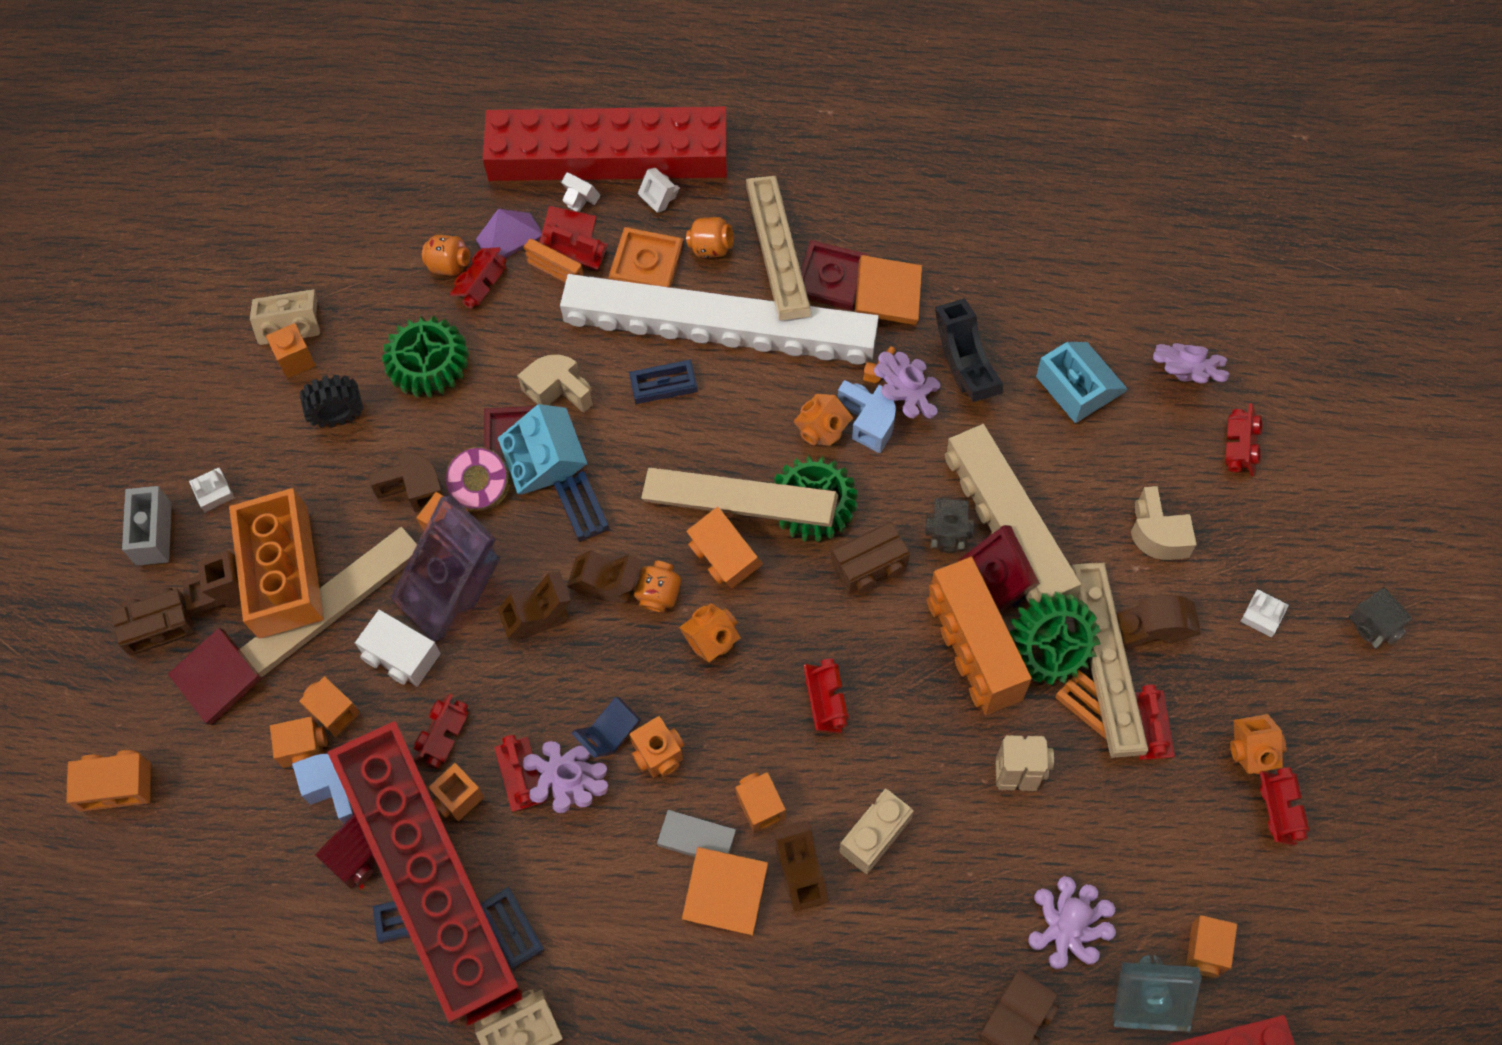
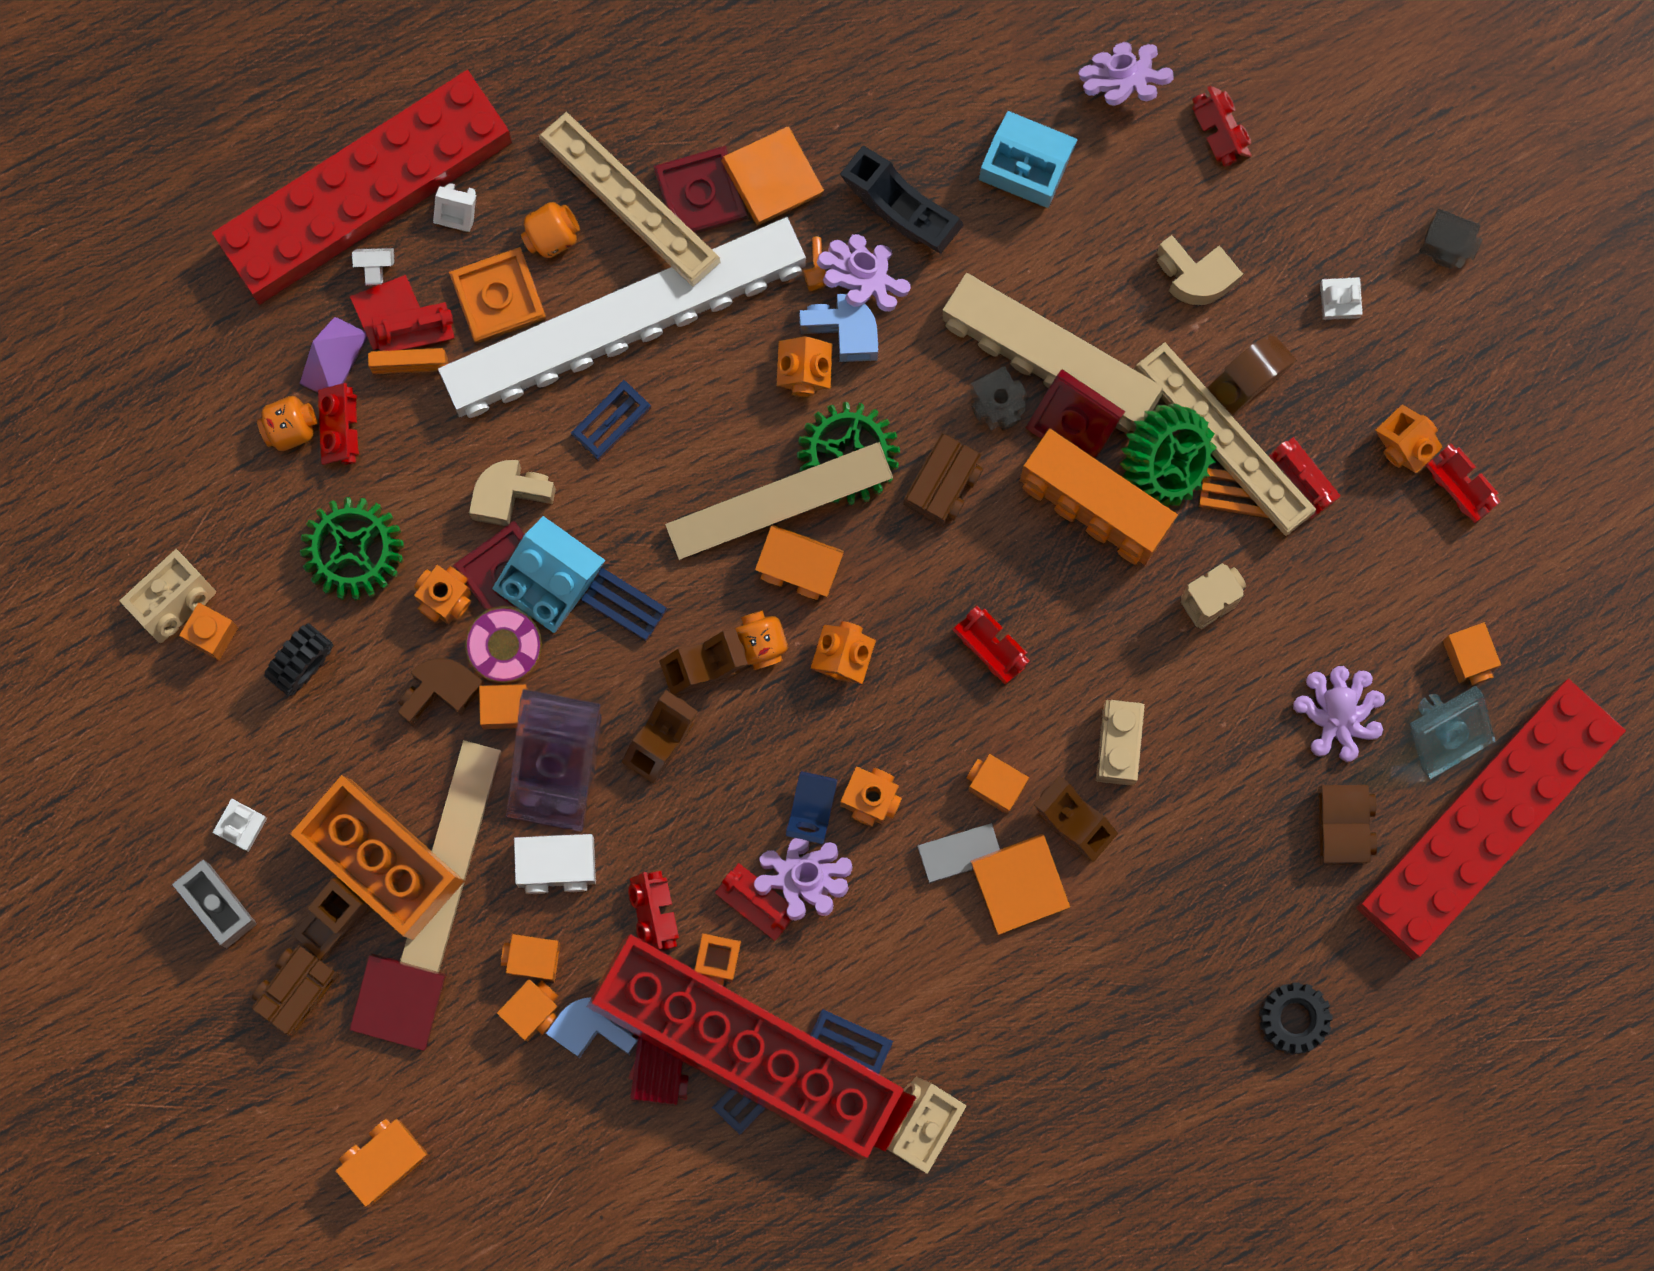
camera: 40 degrees left, 15 degrees up
none -> orange brick [414,565,472,625]

